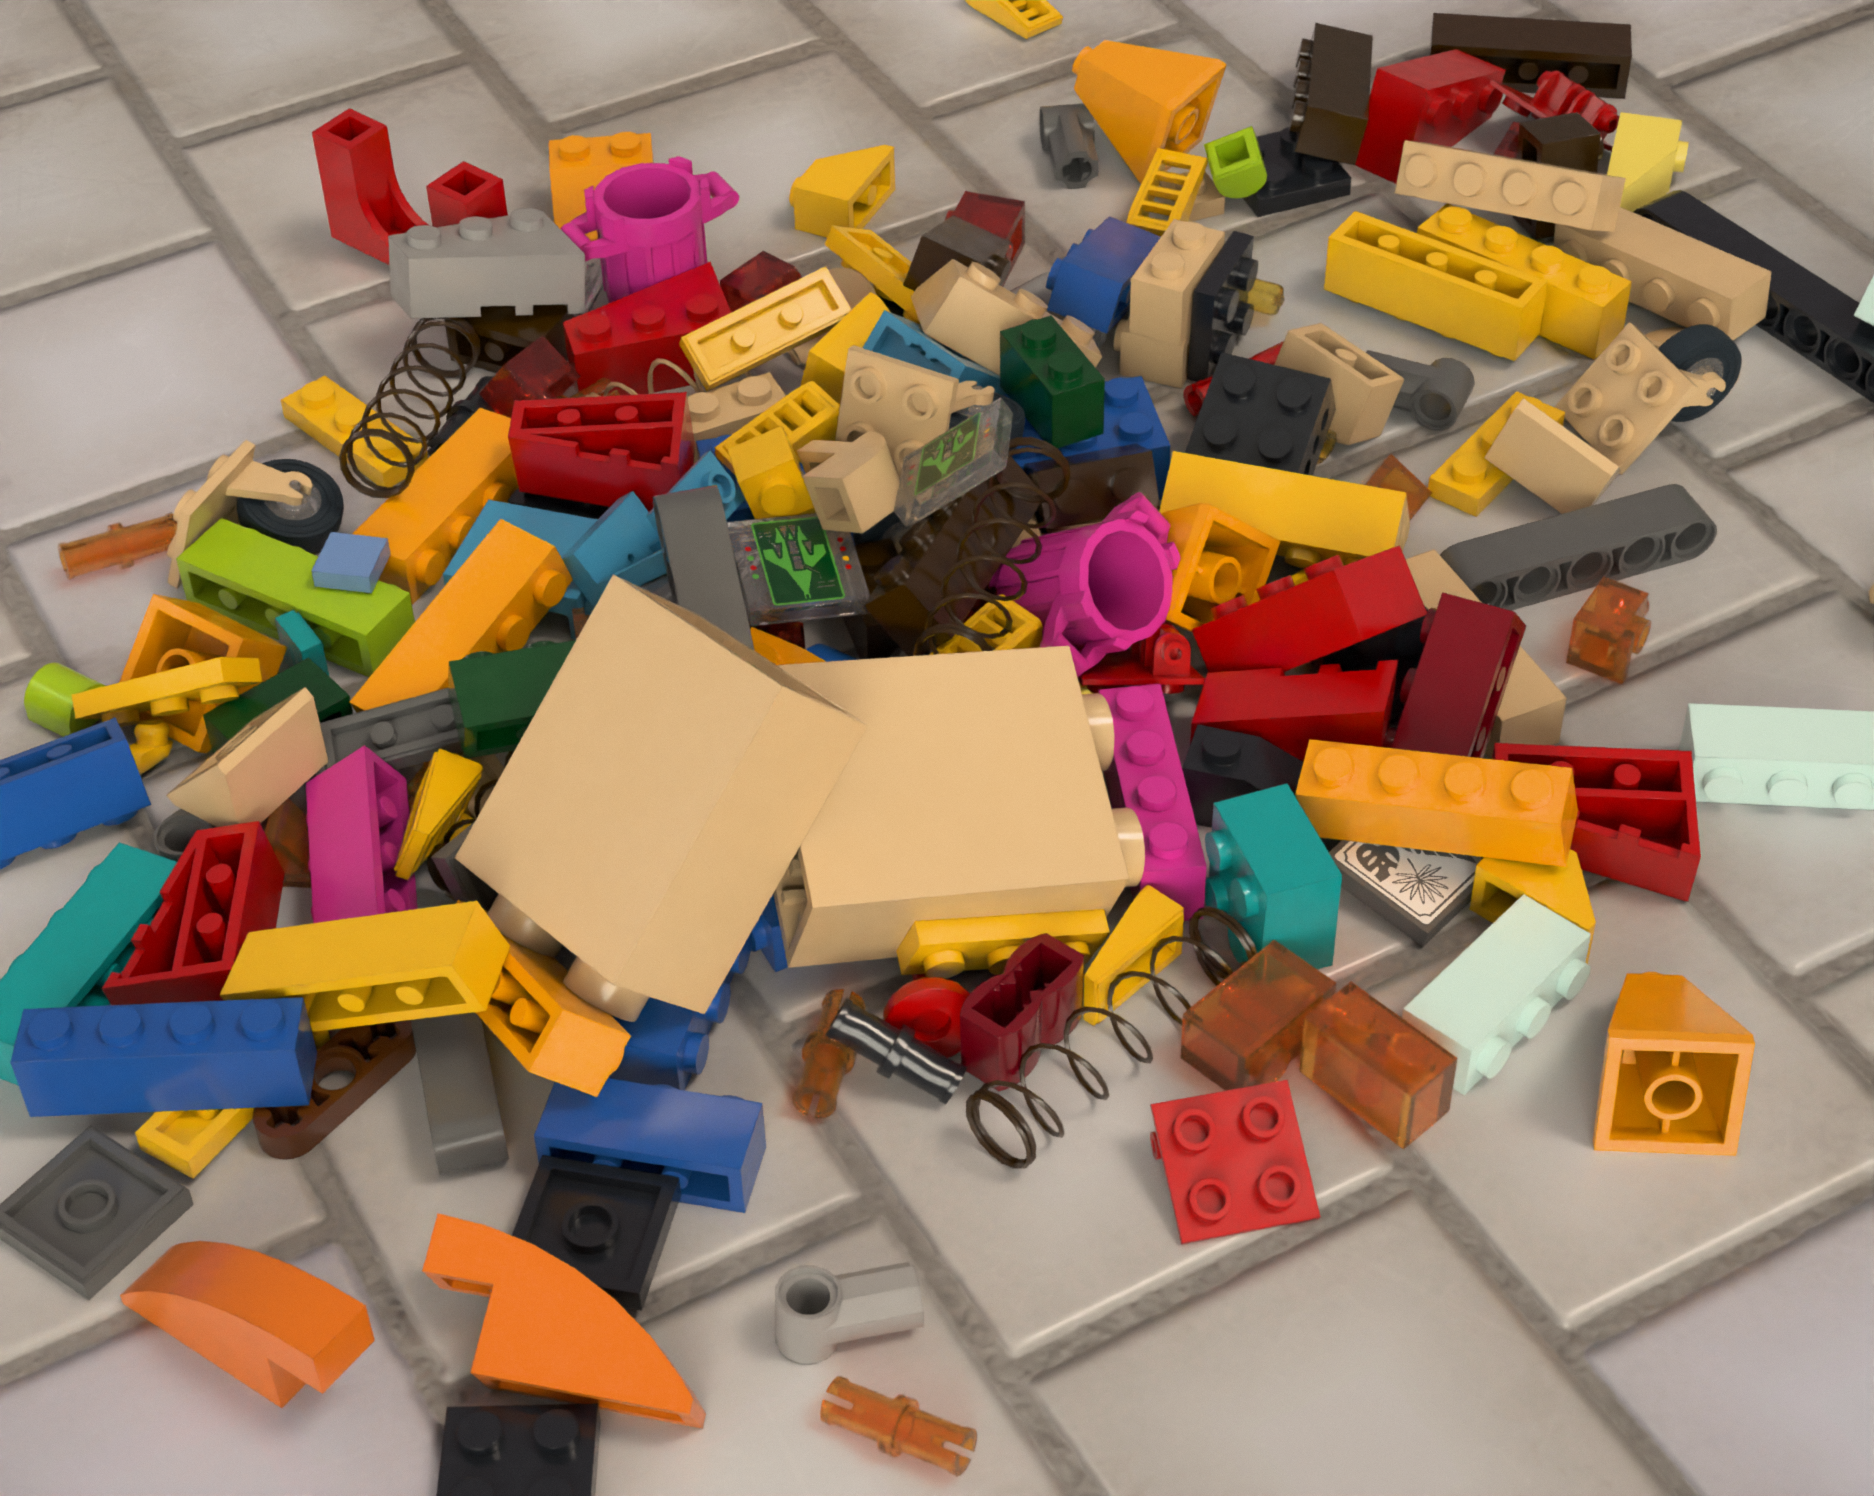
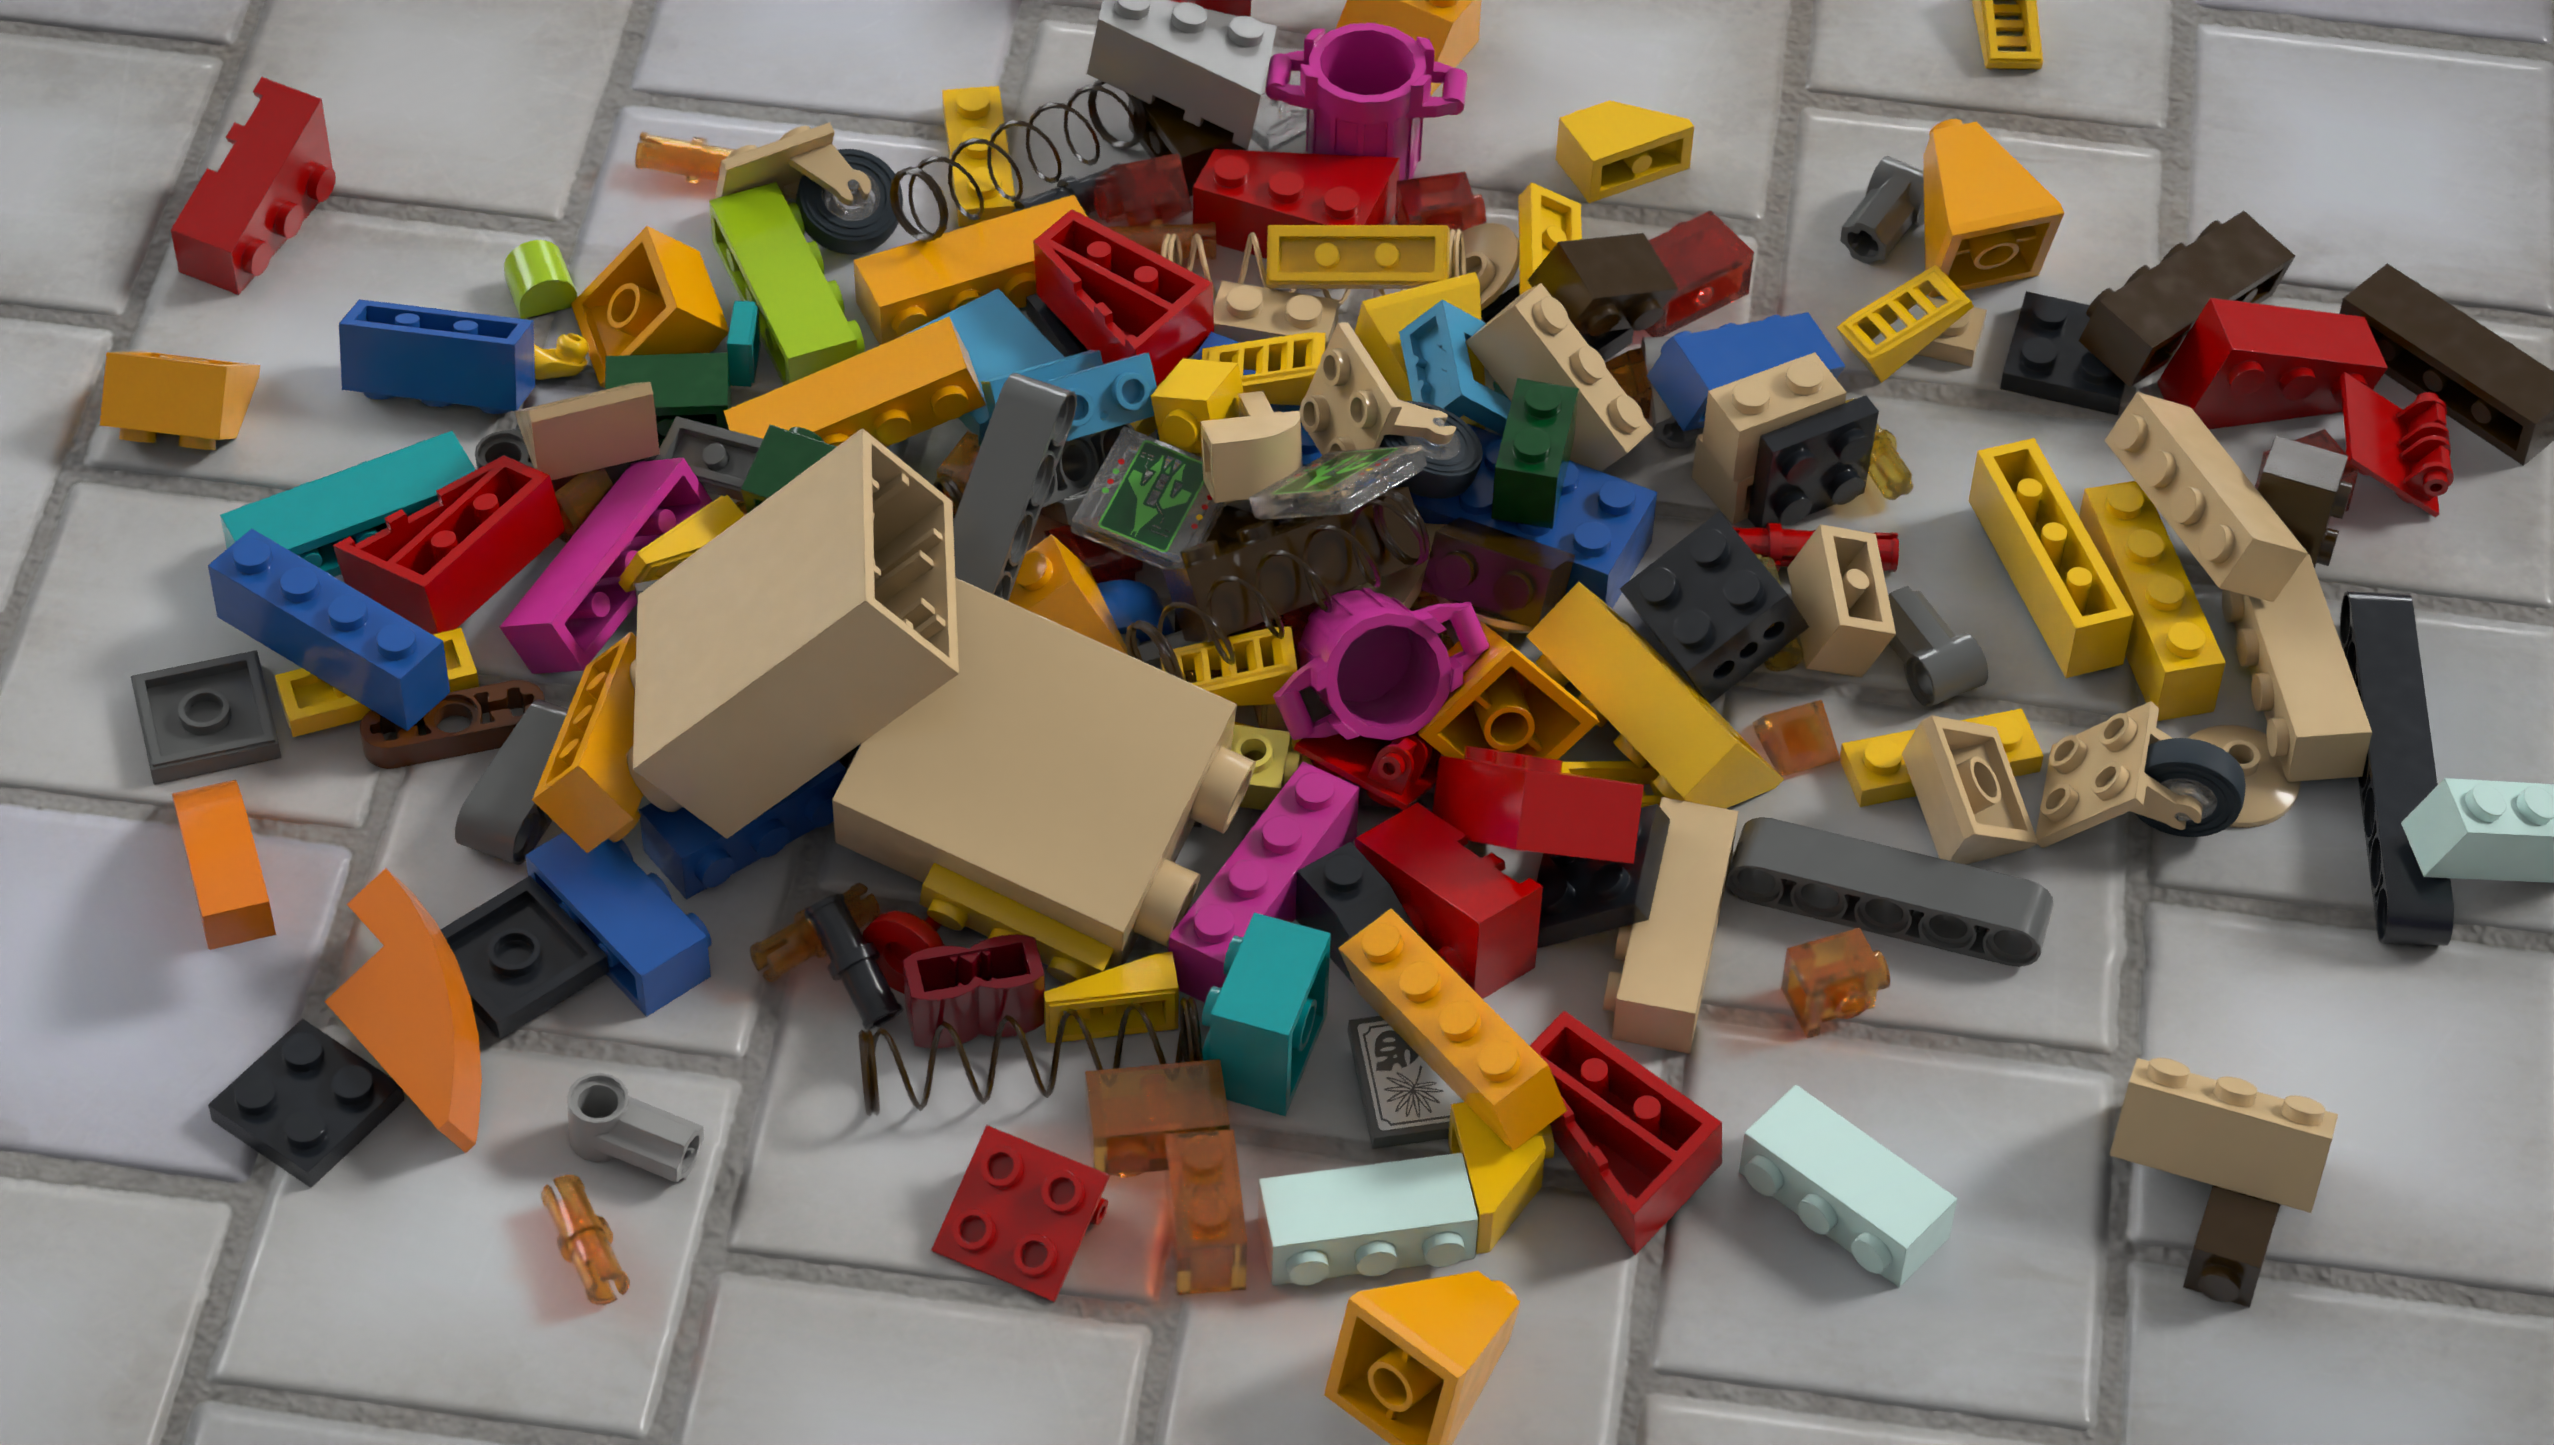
camera: 35 degrees right, 5 degrees up
yellow plate [72,657,263,727] -> none
yellow brick [220,901,510,1032] -> none
medium blue tile [311,532,391,593] -> none
lime brick [1204,126,1267,199] -> none
dark red brick [1383,592,1526,758] -> none
light yellow slope [1607,112,1689,212] -> none

